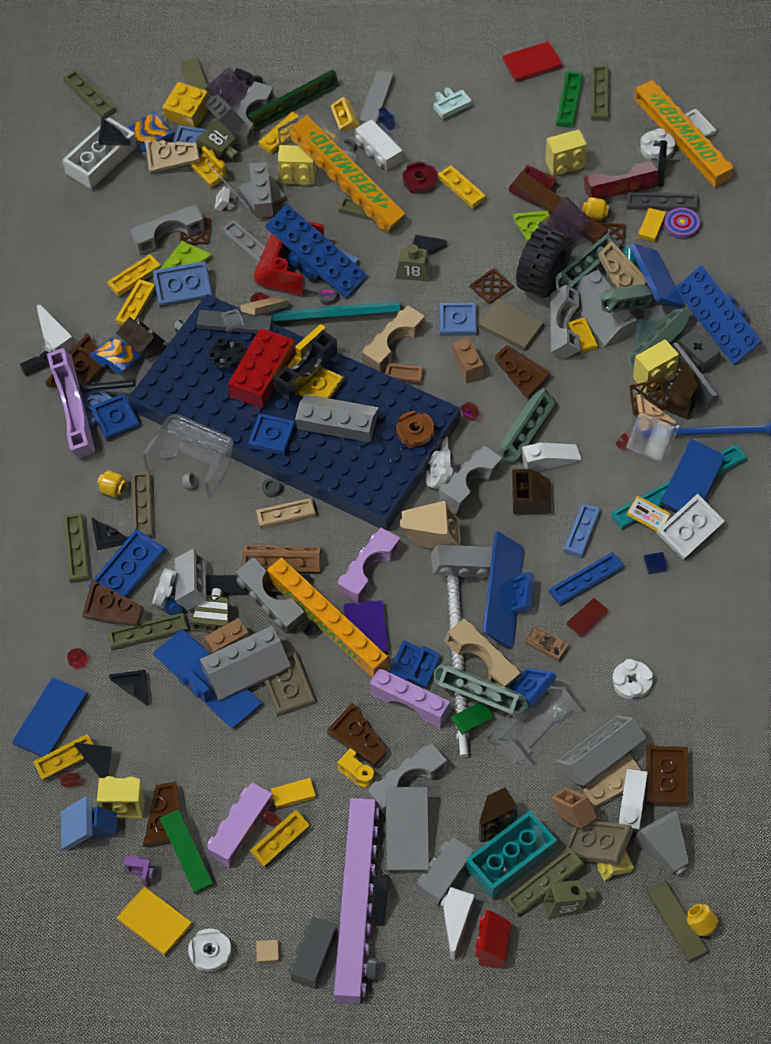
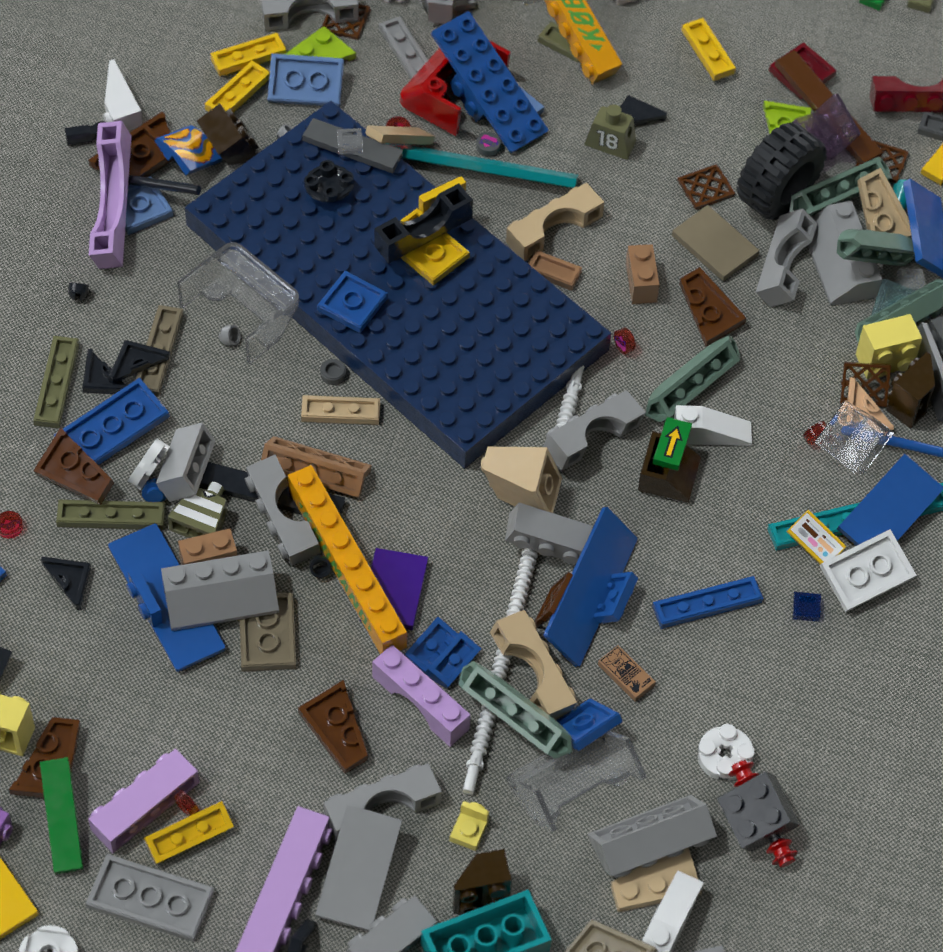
camera: 10 degrees right, 0 degrees up
blue tile [90,393,140,440] -> none
yellow head [97,470,127,498] -> none
red brick [228,328,295,408] -> none
yellow tile [271,778,316,809] -> none
light grey slope [295,394,379,442] -> none
lavender arch [337,528,401,603] -> none
yellow leg [337,748,374,788] -> none
dark orange plate [396,411,434,448] -> none
dark red plate [402,162,437,194] -> none
white plate [425,451,453,490] -> none
medium blue tile [440,303,476,336] -> none
green tile [451,702,494,734] -> none
light yellow brick [546,129,587,176] -> none
medium nougat brick [551,787,597,828] -> none
medium blue tile [564,503,600,558] -> none
clear red tile [567,598,608,637] -> none
yellow tile [568,318,598,354] -> none
yellow head [582,197,609,222] -> none
reddish brown plate [646,745,688,806] -> none
none -> black hinge [68,283,89,301]
none -> light grey tile [85,854,215,942]
none -> black tile [108,340,170,383]
none -> light yellow bracket [450,801,489,851]
none -> reddish brown window [534,572,573,628]
none -> green tile [653,417,692,471]
none -> black brick [717,760,800,868]

